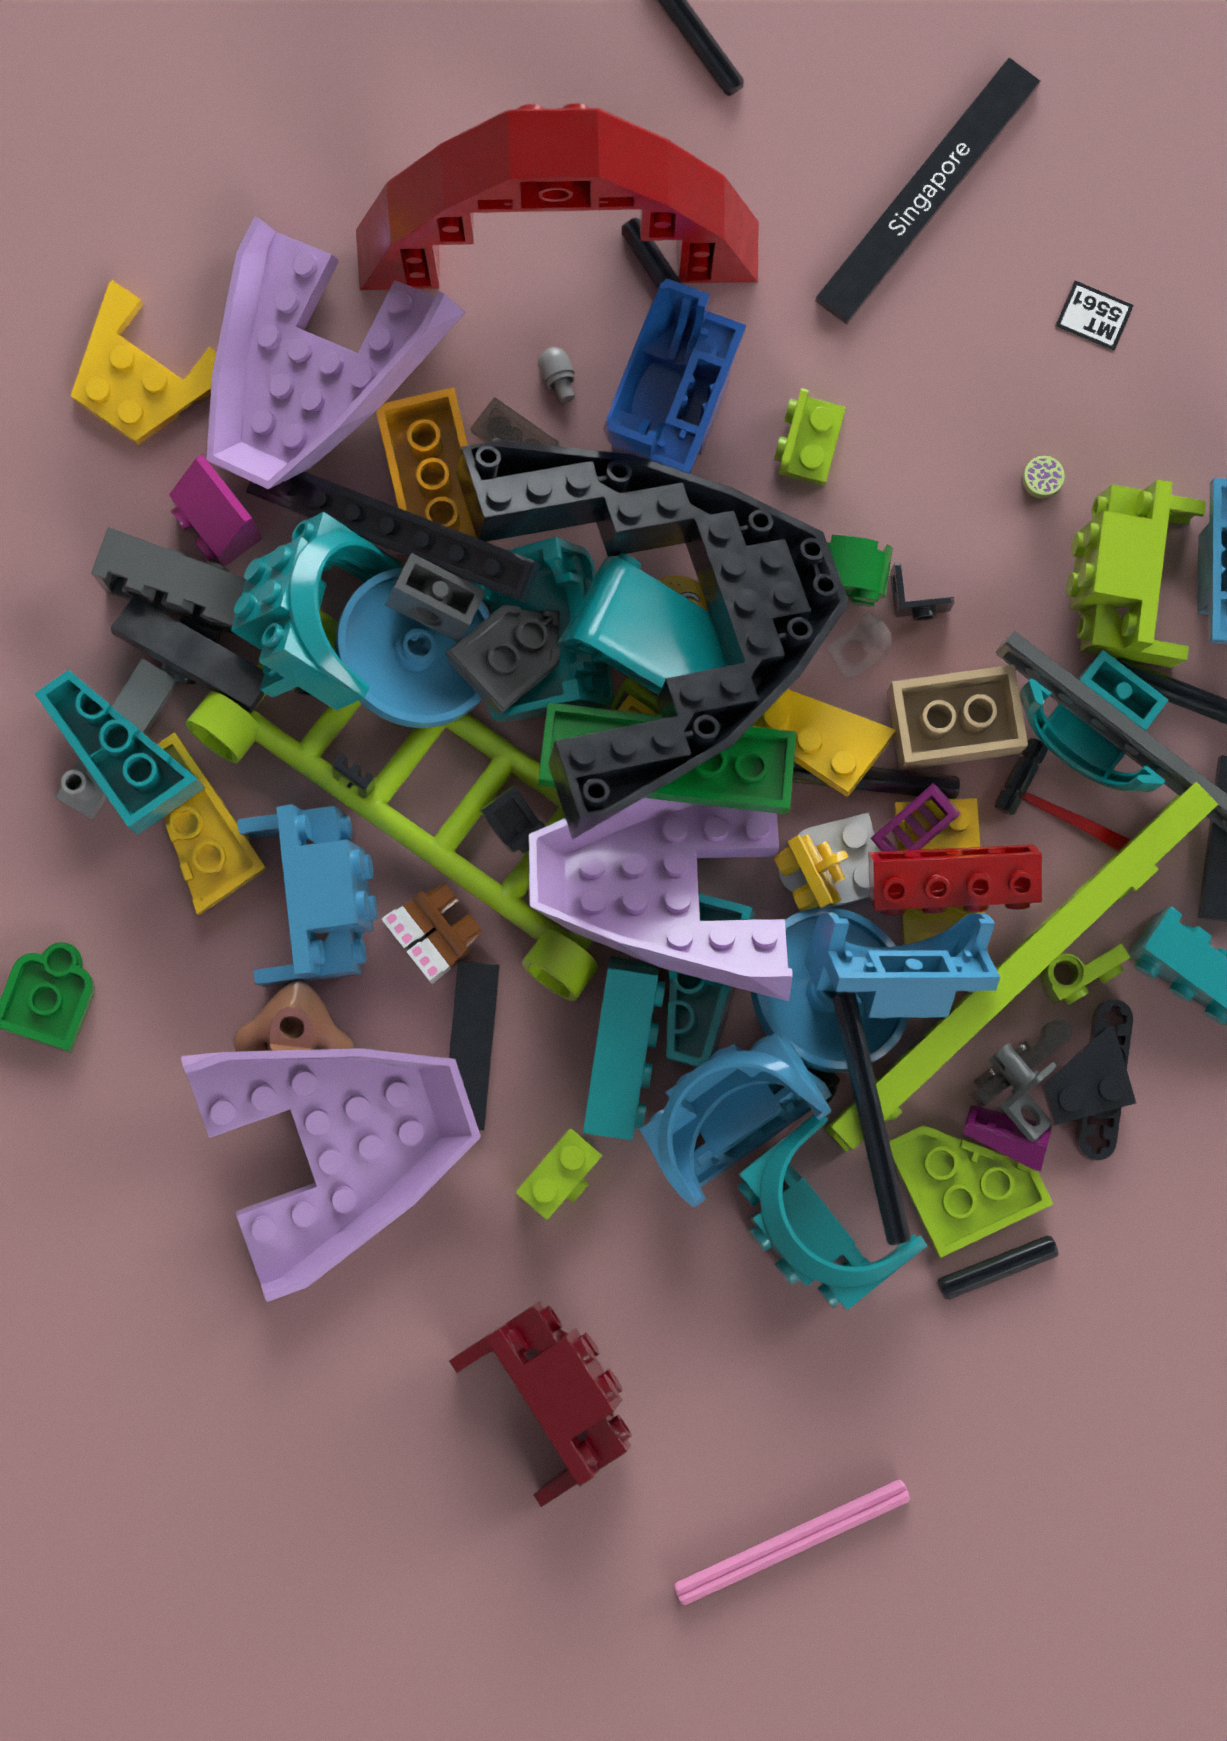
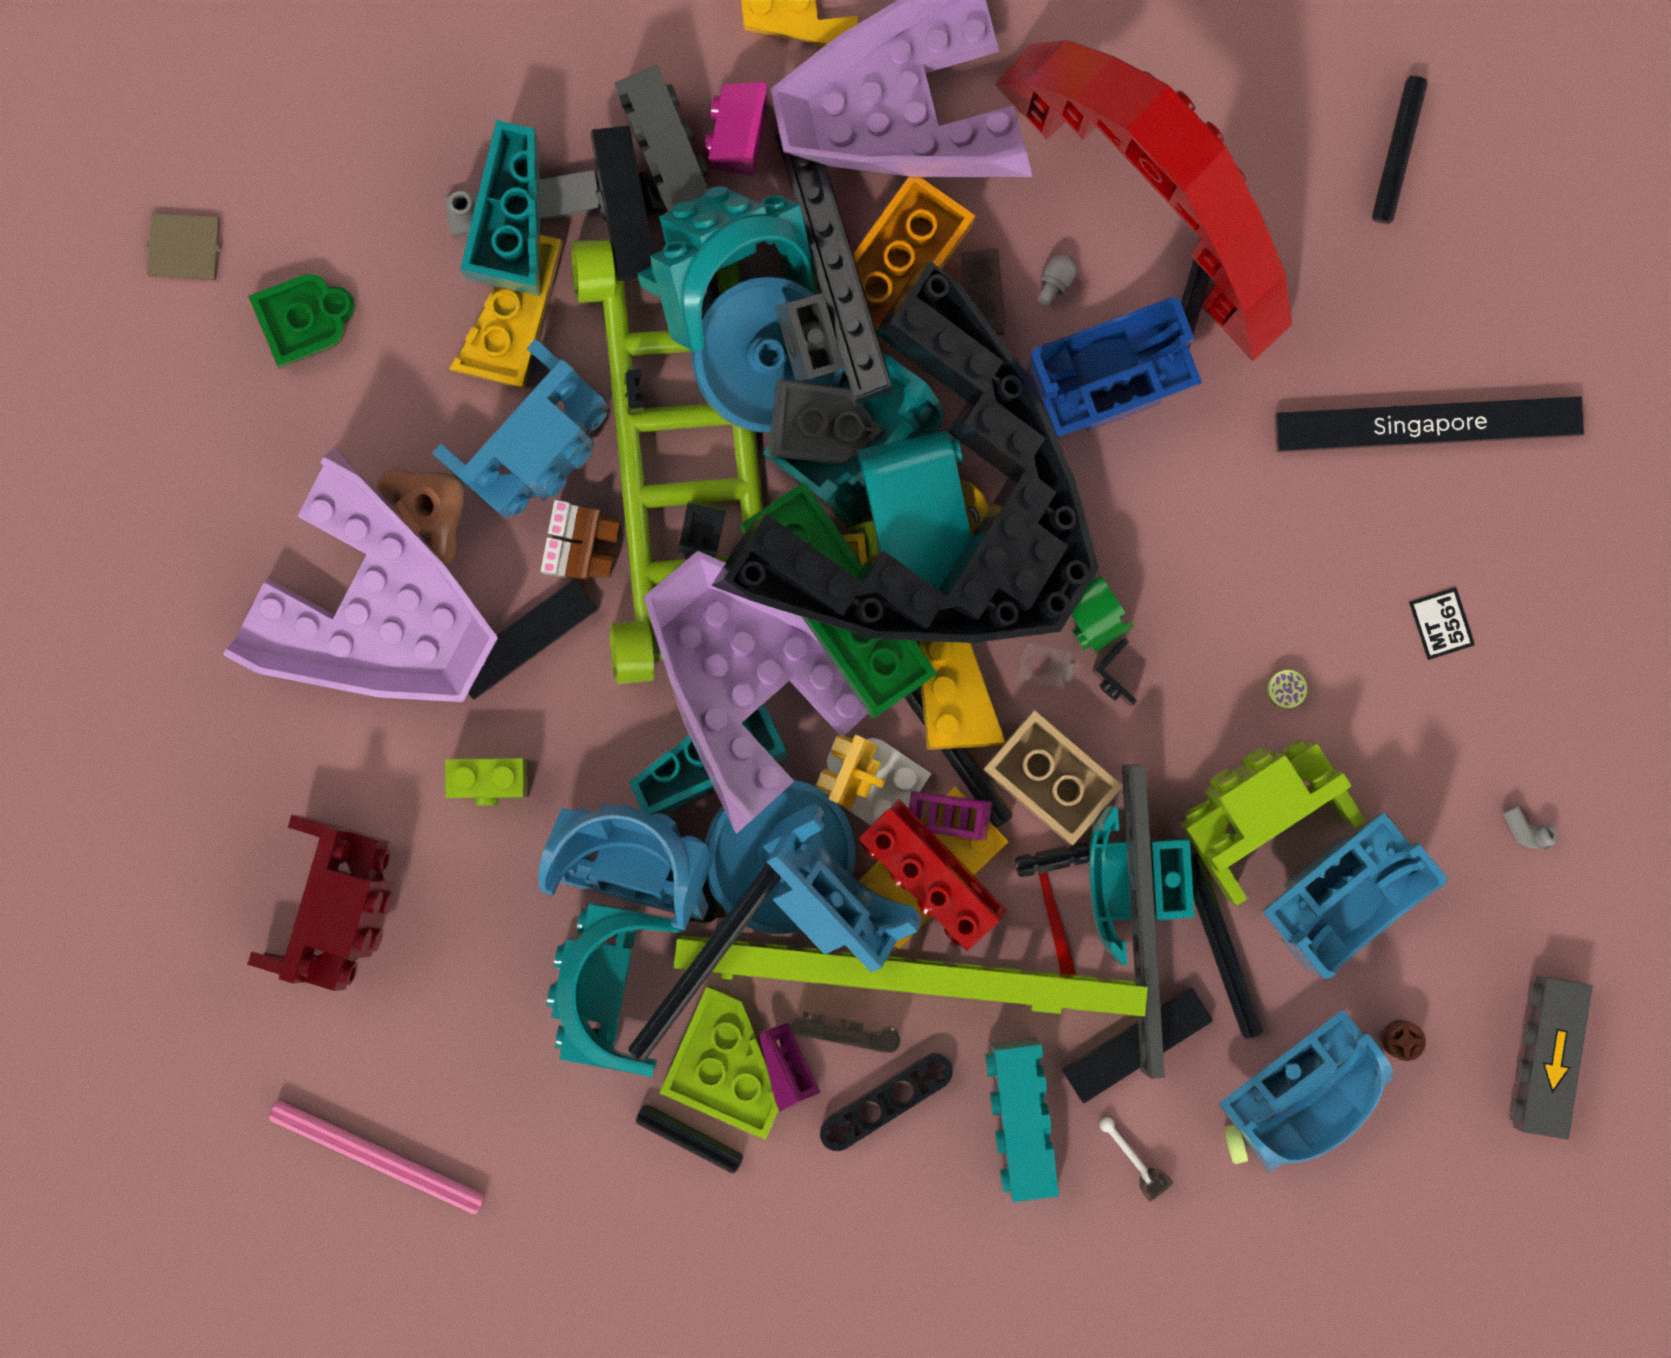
camera: 50 degrees right, 5 degrees up
teal wedge [583,956,665,1141] -> none
lime bracket [774,388,846,487] -> none
dark grey bracket [988,1043,1057,1142] -> none
lime plate [1041,943,1131,1005] -> none
black wing [1042,1025,1136,1126] -> none

